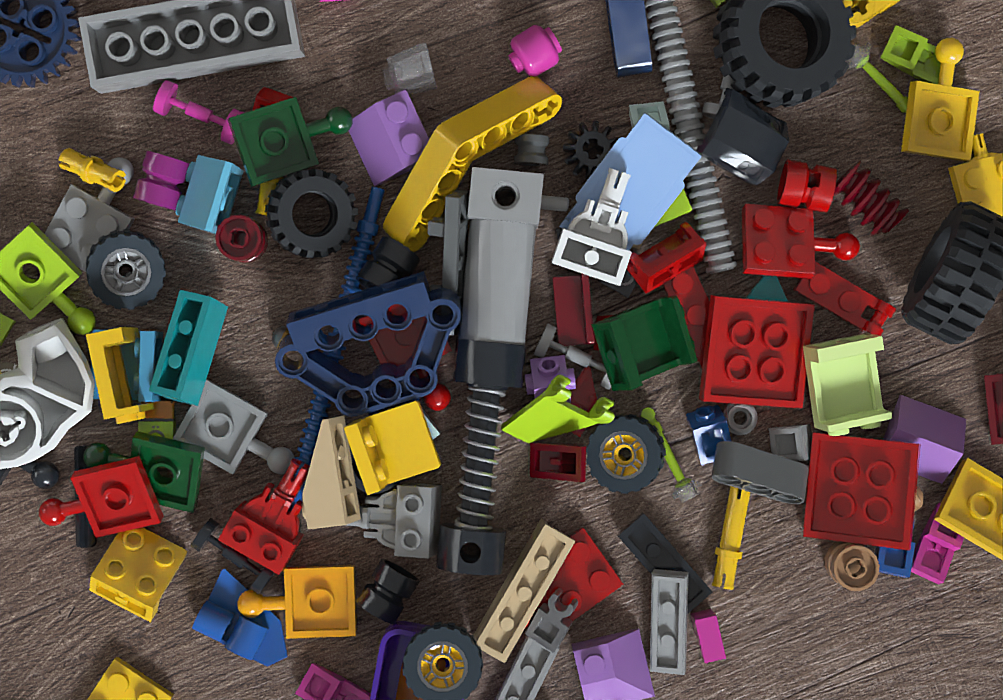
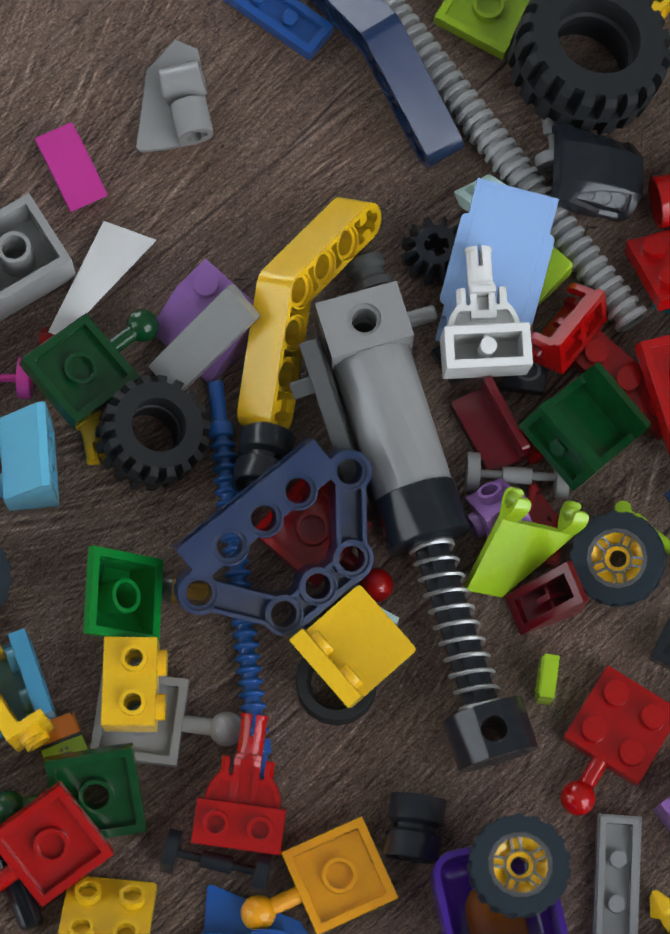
camera: 25 degrees left, 15 degrees down
teal brick [149,290,228,406] -> none
dark red wheel [215,215,268,263] -> none
tan slope [302,415,361,529] -> none
light grey brick [343,482,442,558] -> none
clear slope [383,43,437,95] -> none
tan panel [473,518,575,663] -> none
dark pink head [508,25,562,77] -> none
flat silver plate [525,588,578,653] -> none
none -> white sticker [48,221,156,335]
none -> green slope [83,545,164,642]
none -> yellow brick [101,637,168,732]
none -> light grey tile [149,284,261,391]
none -> lime tile [534,653,560,705]

